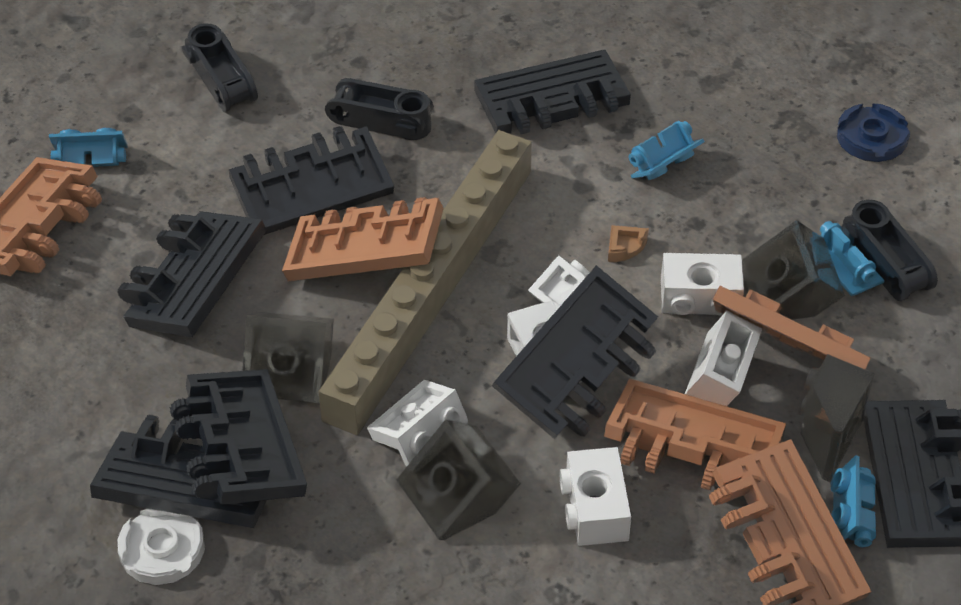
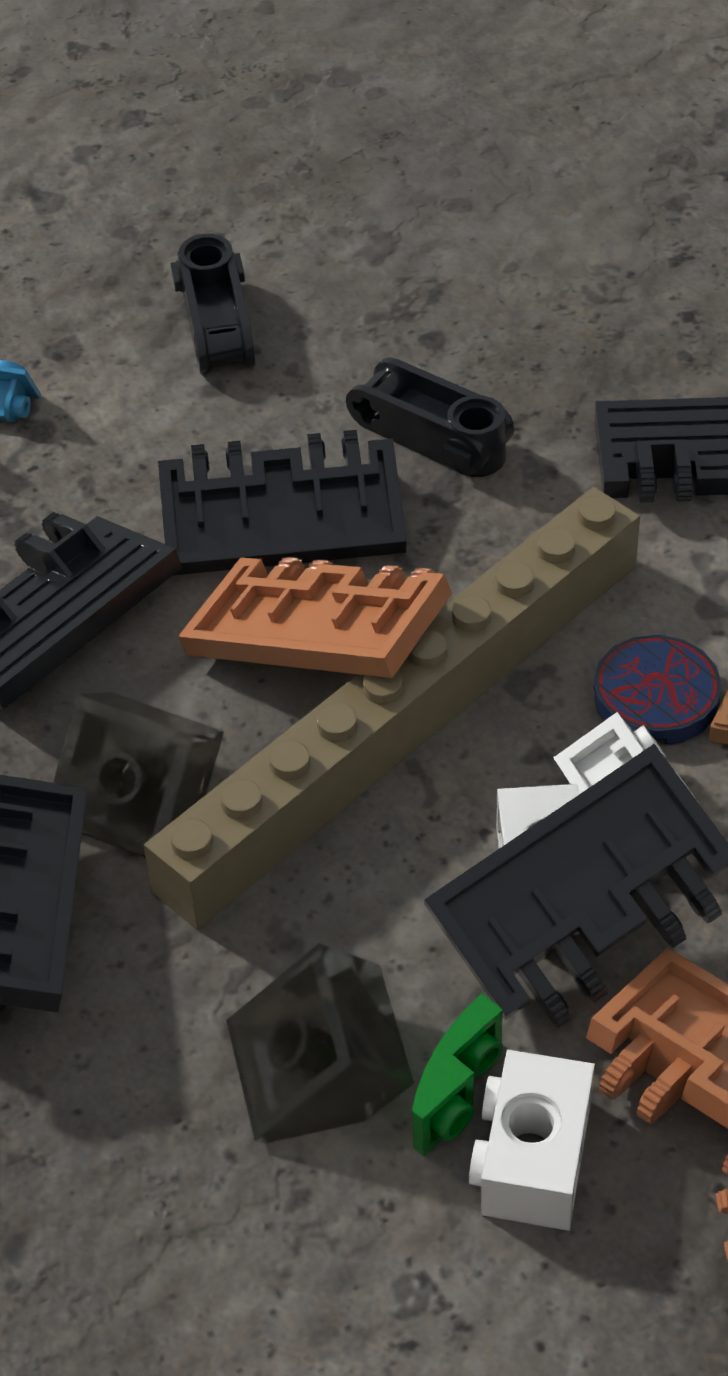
camera: 20 degrees right, 0 degrees up
white bracket [367,380,468,469] -> none
none -> green slope [412,993,503,1156]
none -> tile [593,635,722,744]

